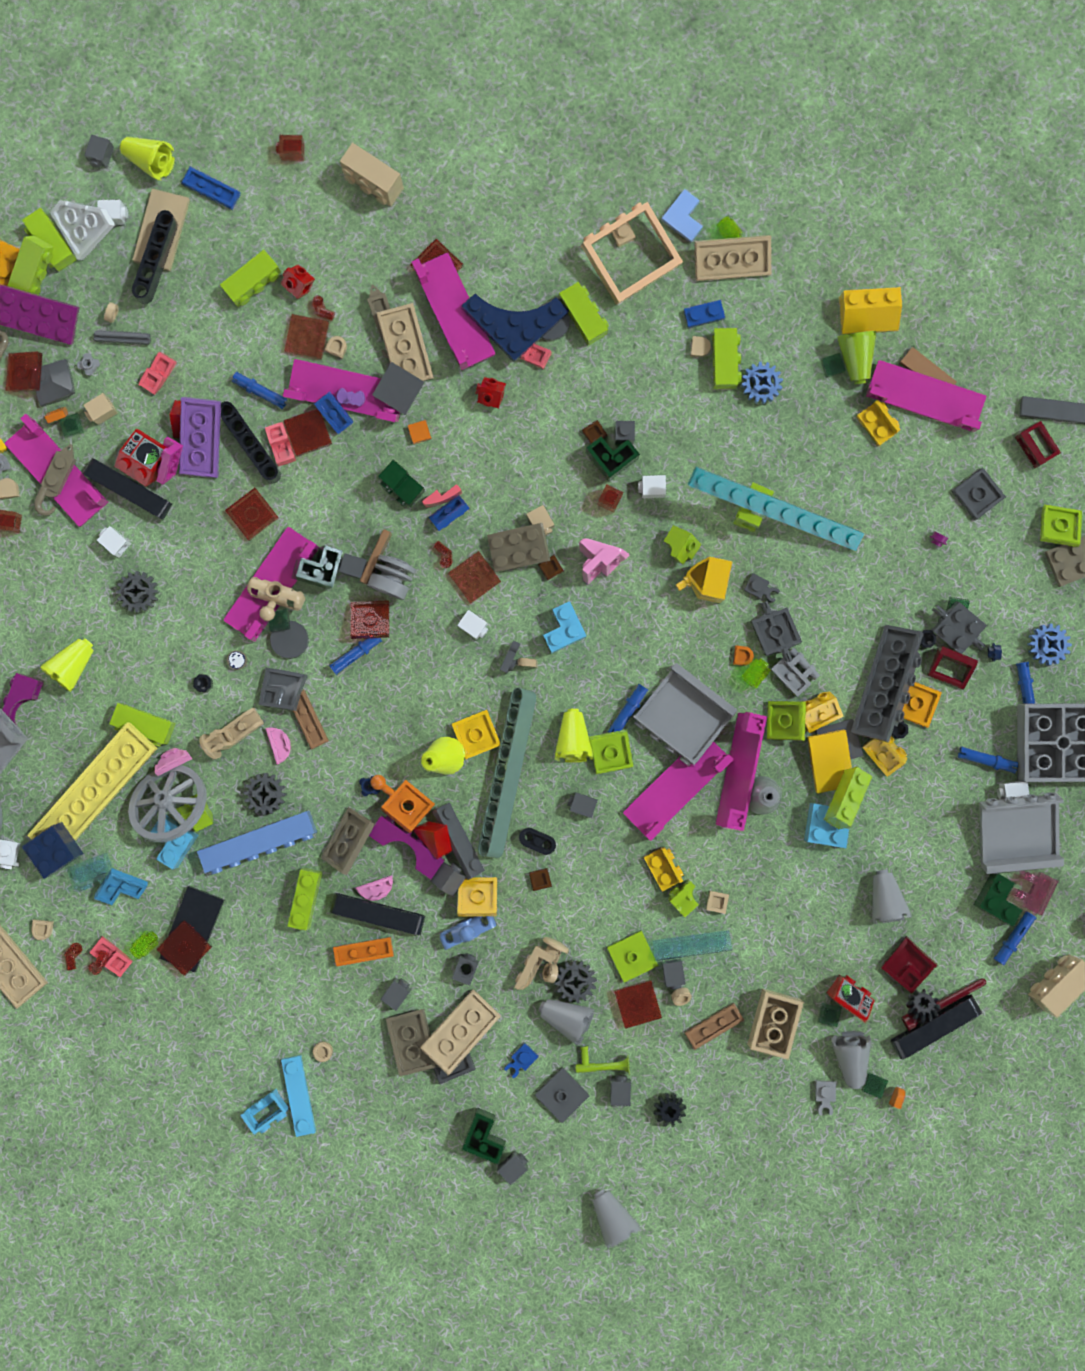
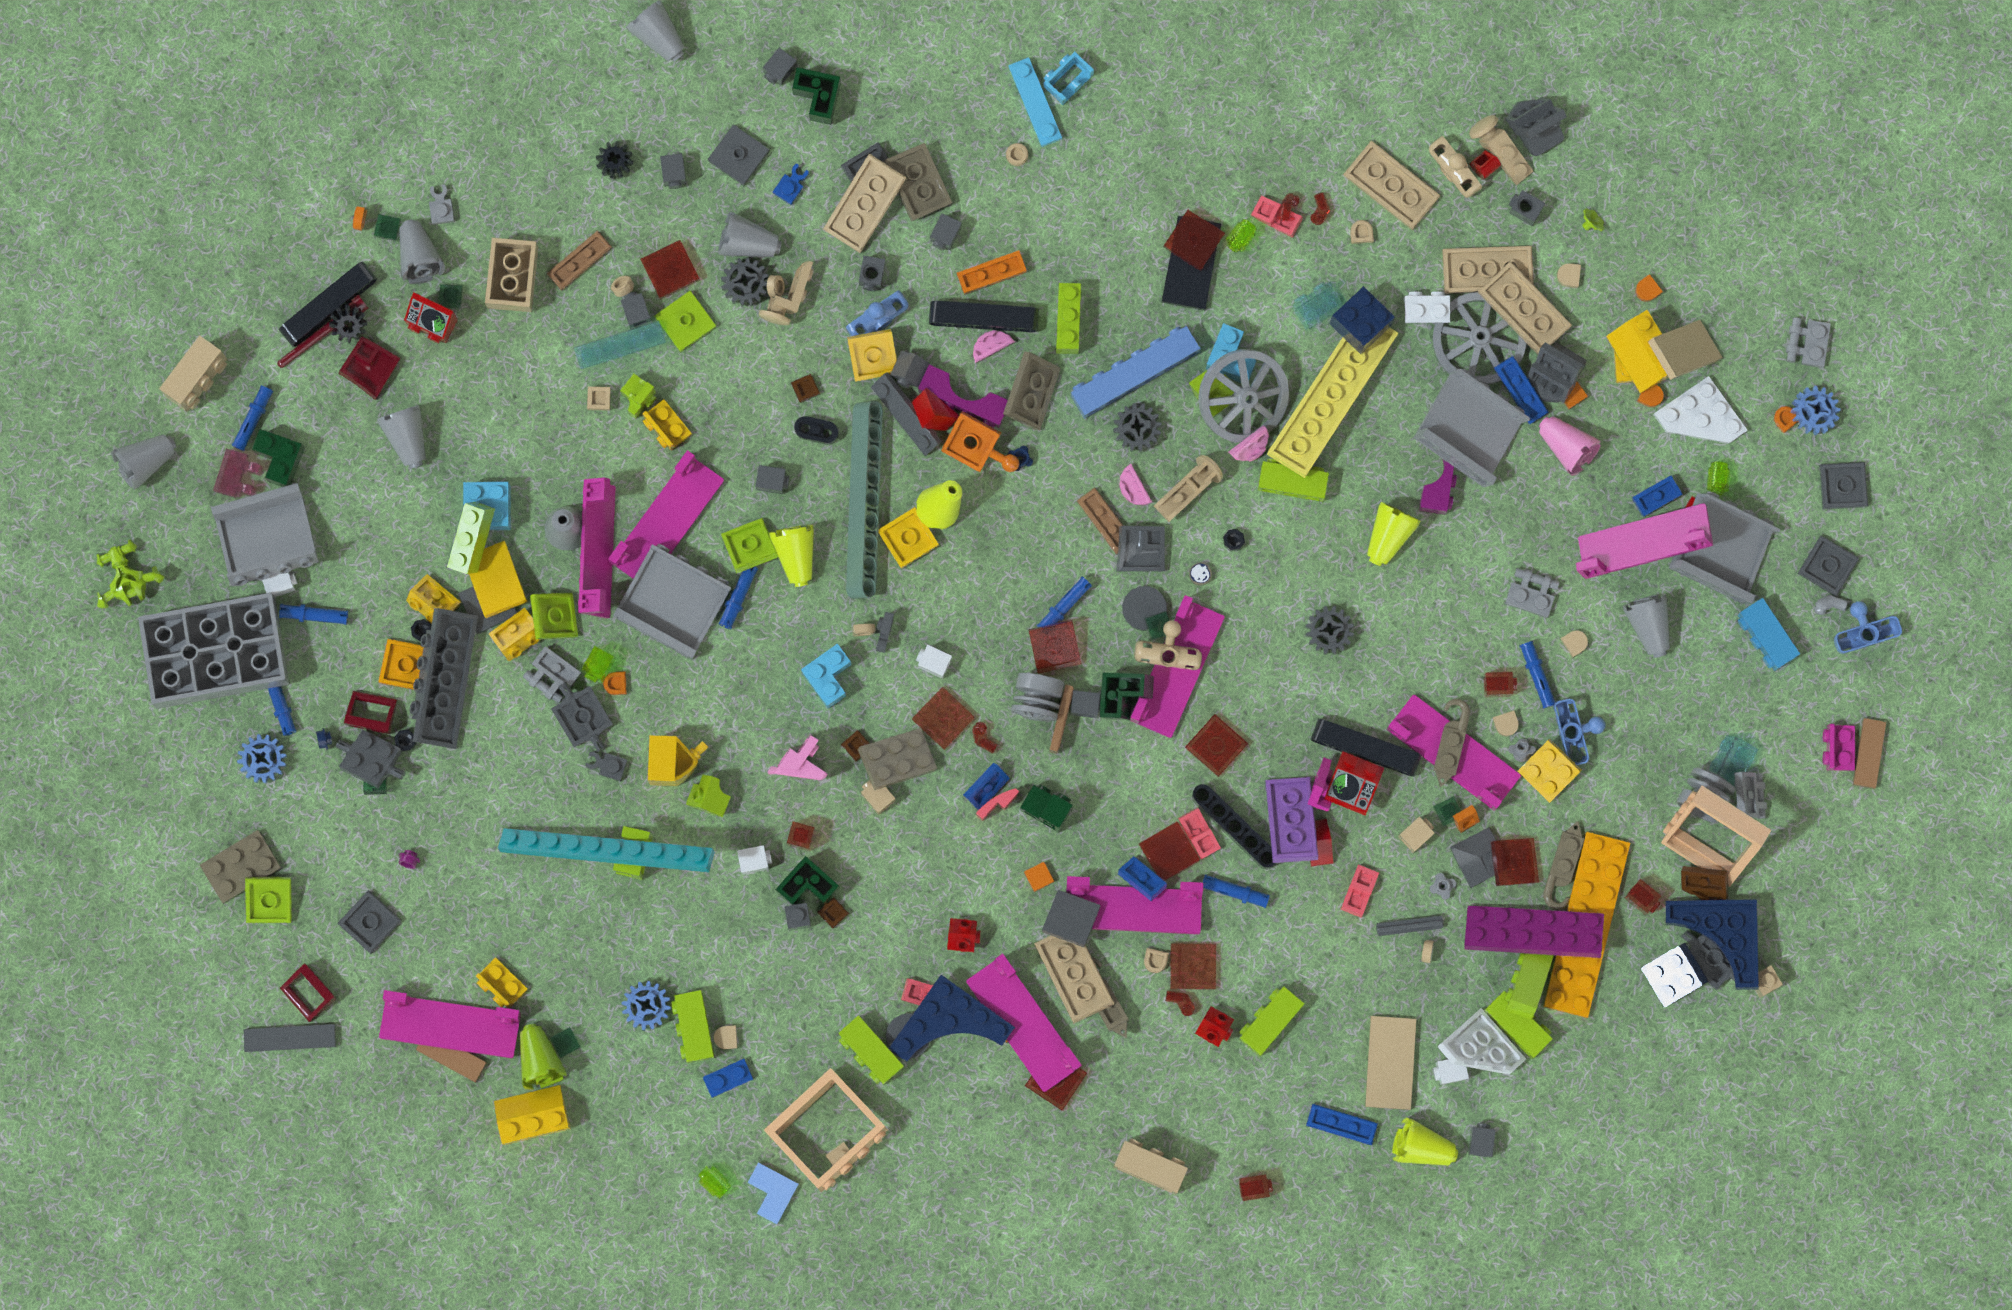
camera: 170 degrees right, 5 degrees down
dark azure tile [94,868,148,905] -> none
white brick [97,526,132,558] -> none
black beam [132,210,178,304] -> none
medium lavender piece [336,388,365,407] -> none
lime piece [576,1046,630,1076] -> none
tan tile [694,235,771,281] -> none

